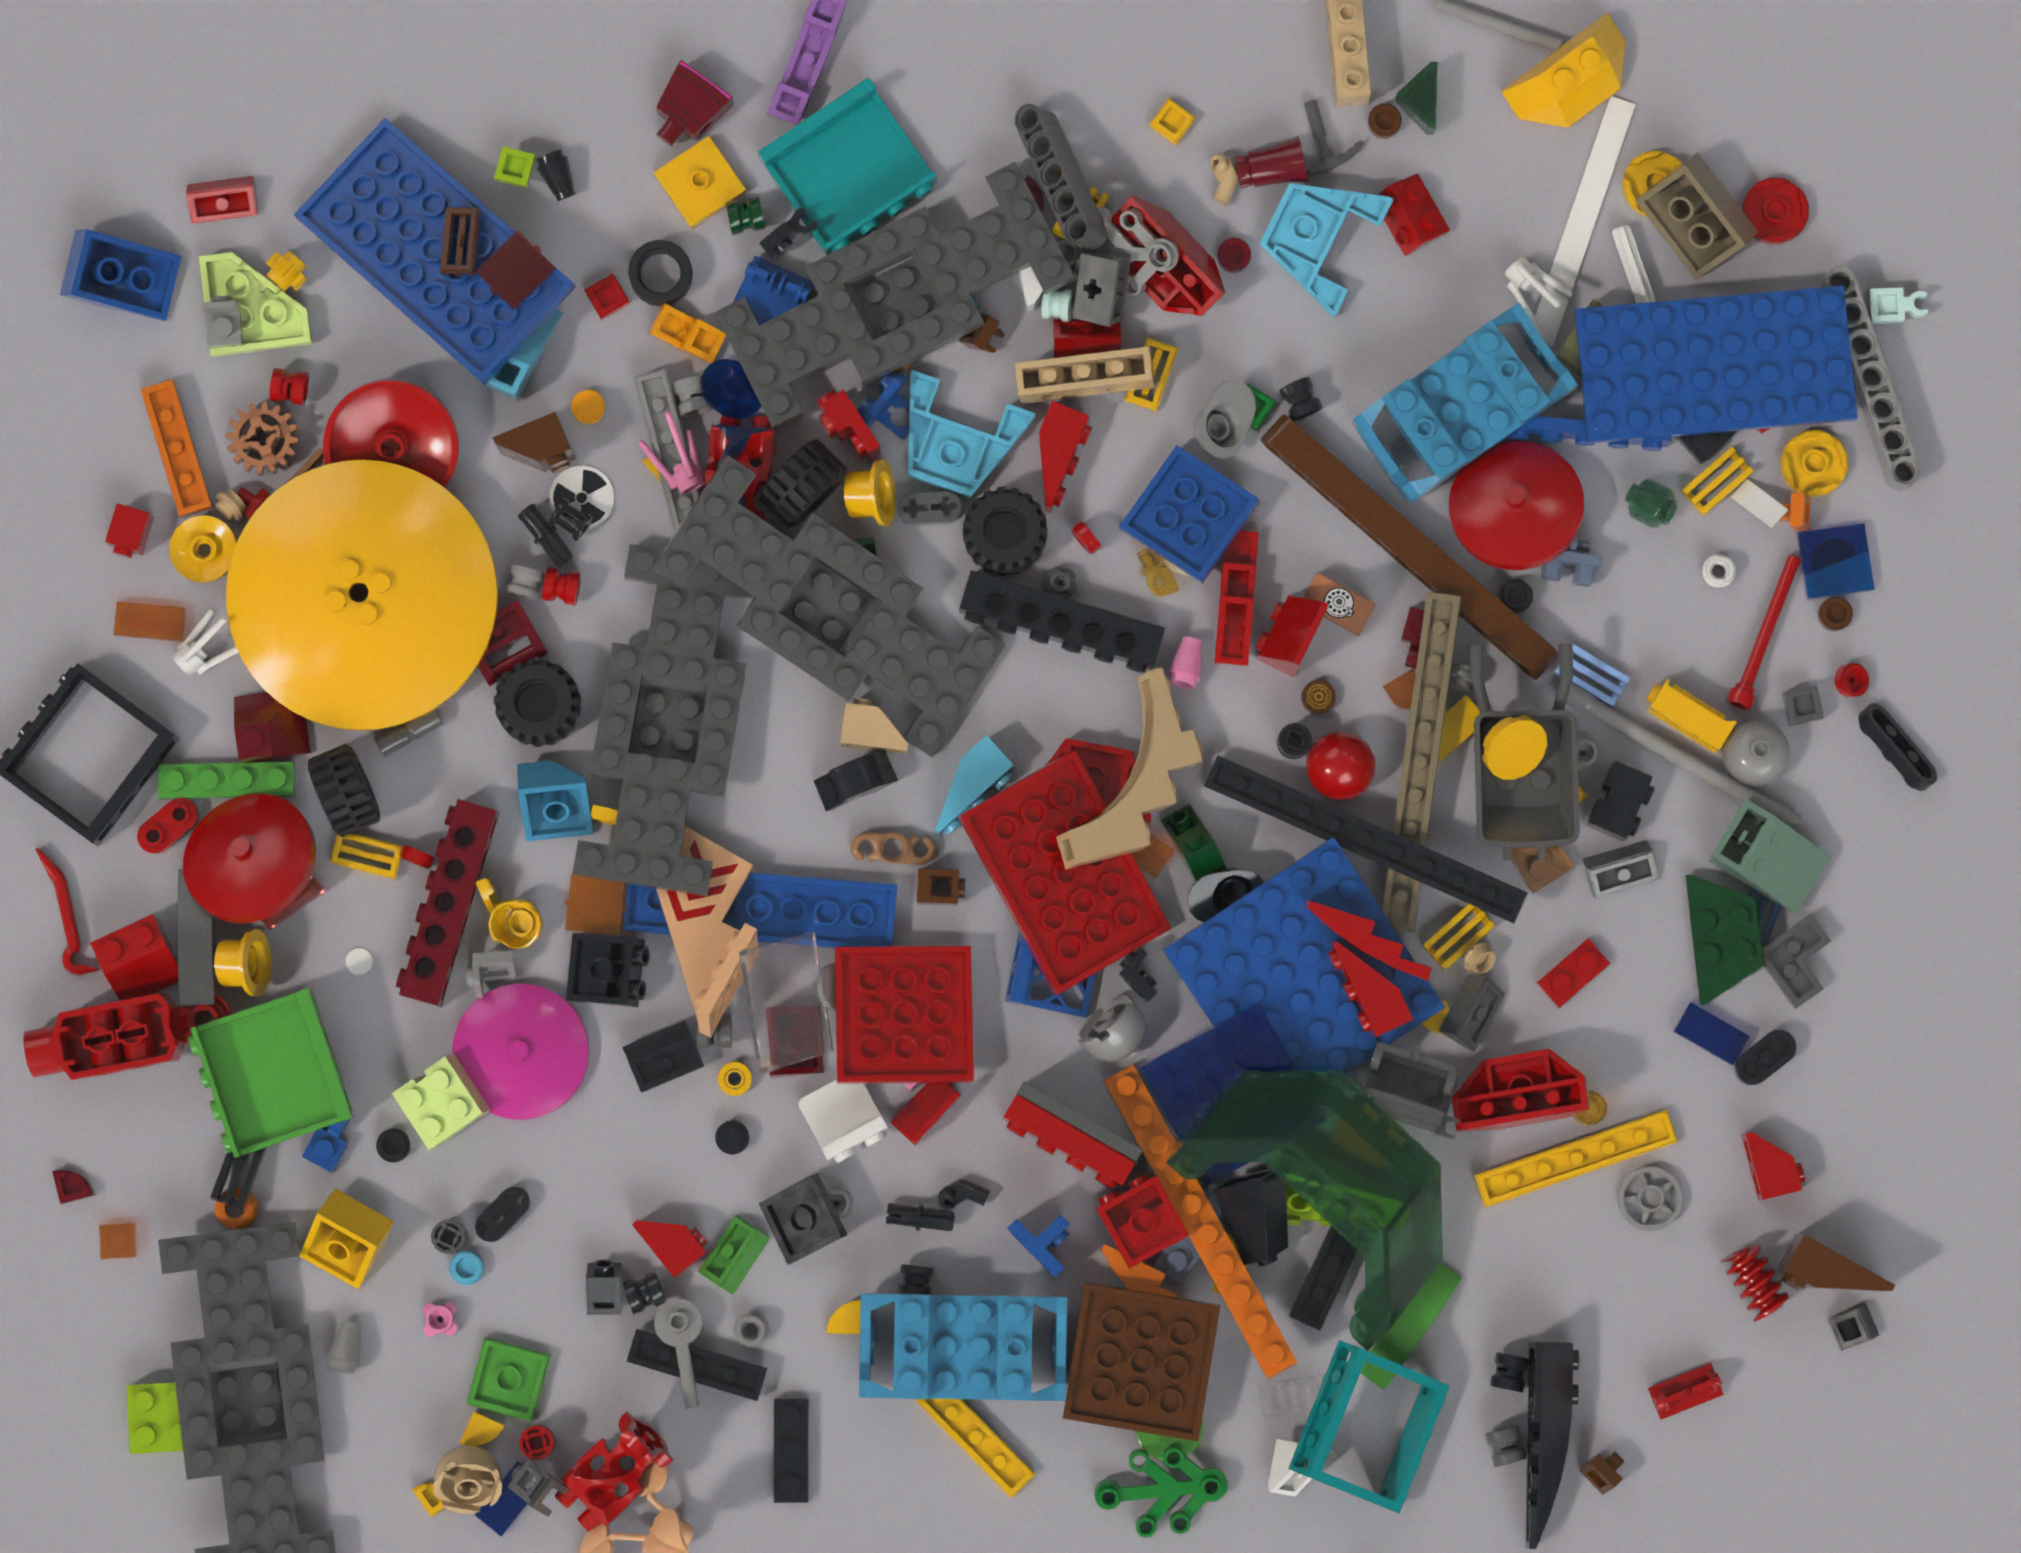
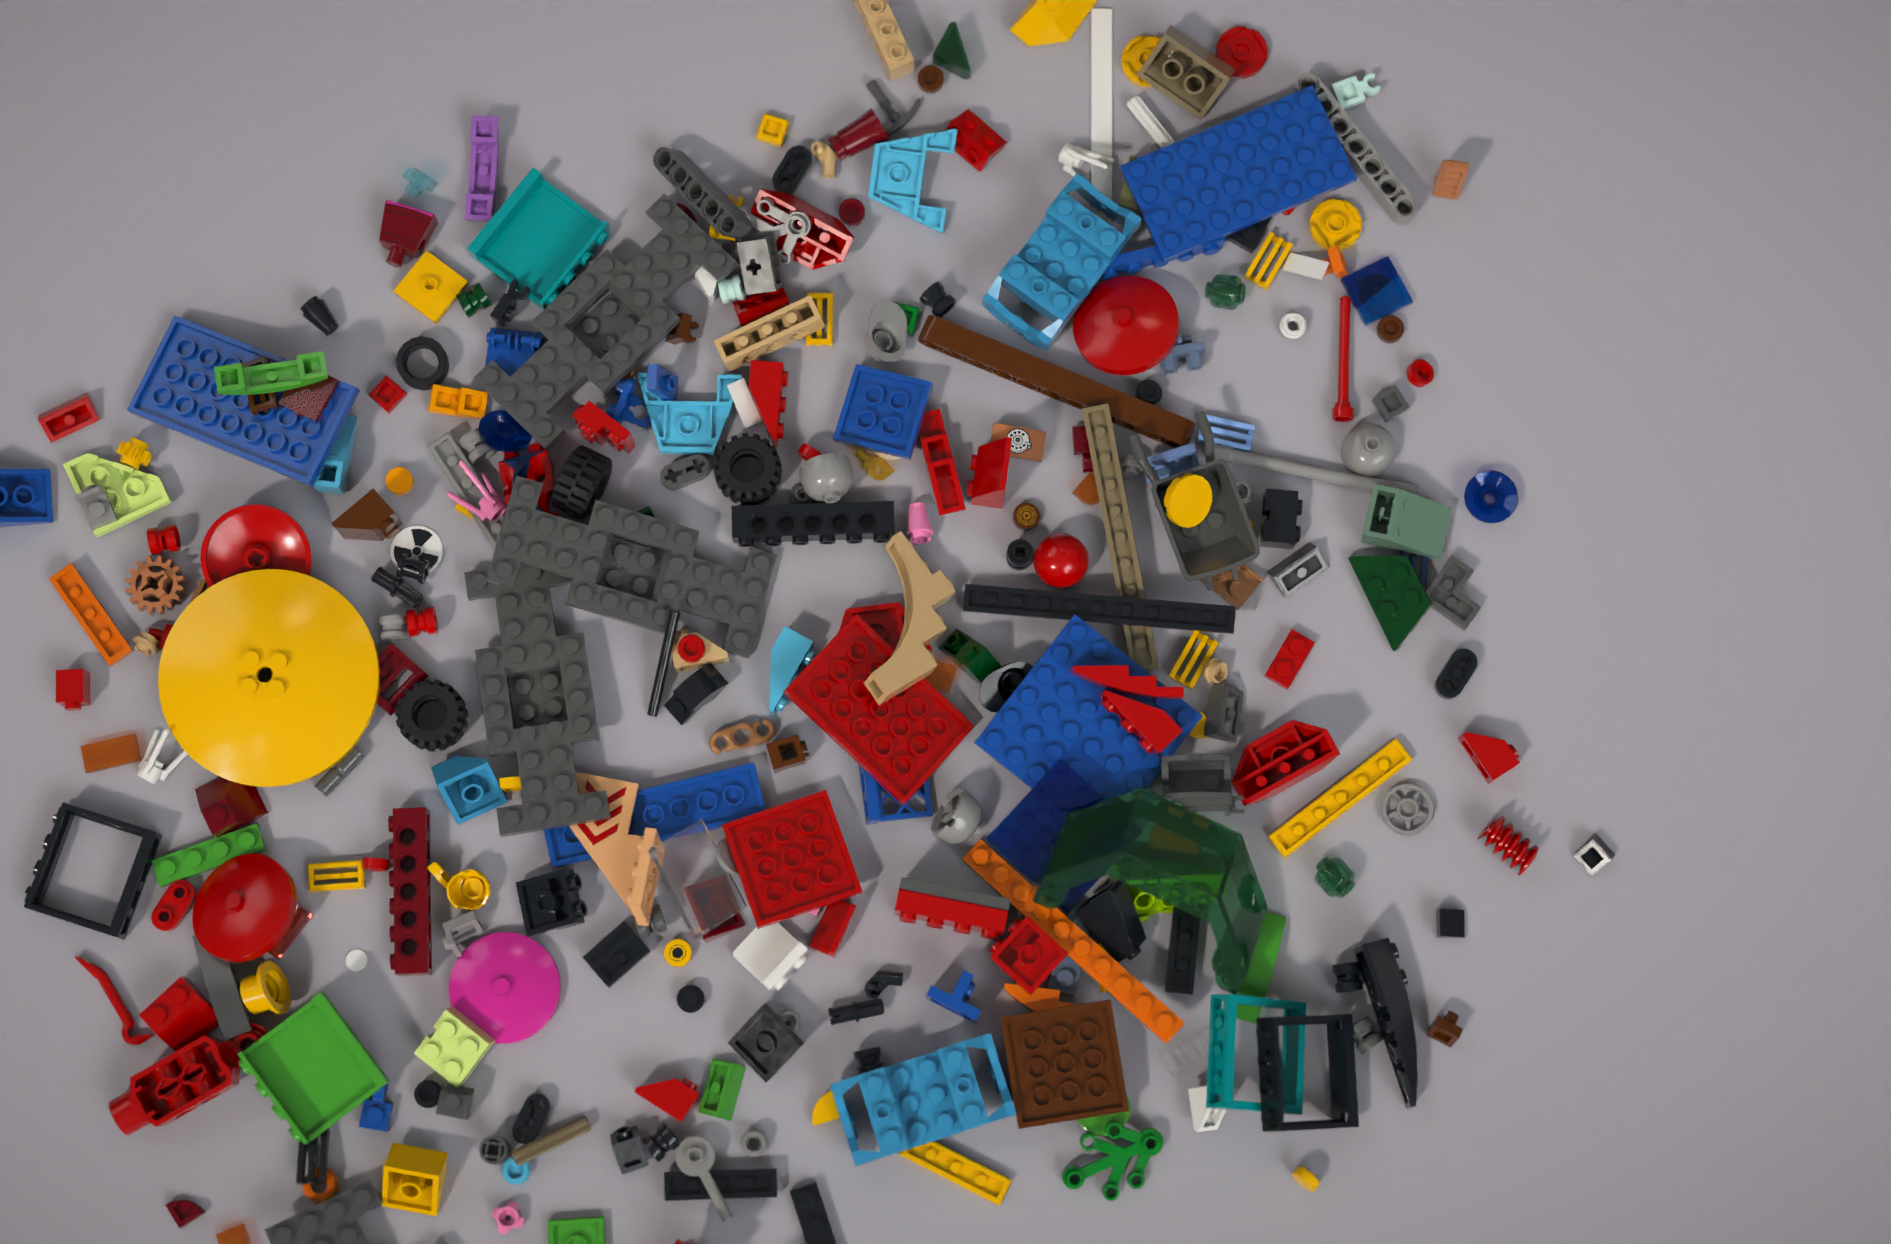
camera: 20 degrees left, 5 degrees down
yellow dish [169,515,237,583] -> none
black tyre [308,743,380,837] -> none
lime tile [494,146,536,189] -> none
clear orange piece [565,875,628,935] -> none
yellow piece [844,459,896,526] -> none
black bracket [1119,950,1158,1003] -> none
yellow tile [1438,695,1480,763] -> none
clear yellow wheel [1573,1091,1607,1126] -> none
yellow window [1646,679,1737,754] -> none
red hinge [1648,1363,1724,1420] -> none
clear blue tile [1673,1002,1750,1066] -> none
reddish brown slope [1776,1234,1895,1291] -> none
black plate [1858,703,1937,791] -> none
none -> bright green slope [214,351,328,395]
none -> clear light blue tile [402,168,438,198]
none -> dark grey window [436,1084,474,1120]
none -> dark tan axle [511,1116,591,1166]
none -> blue plate [647,363,678,401]
none -> black bar [647,610,680,717]
none -> red tile [678,635,706,663]
none -> white sticker [727,378,762,428]
none -> black plate [772,146,812,195]
none -> light grey cylinder [799,453,853,503]
none -> light blue tile [1145,443,1198,484]
none -> black window [1256,1014,1359,1132]
none -> clear green head [1314,857,1355,898]
none -> nougat slope [1432,160,1469,199]
none -> black slope [1436,909,1465,938]
none -> clear blue dish [1464,470,1518,524]

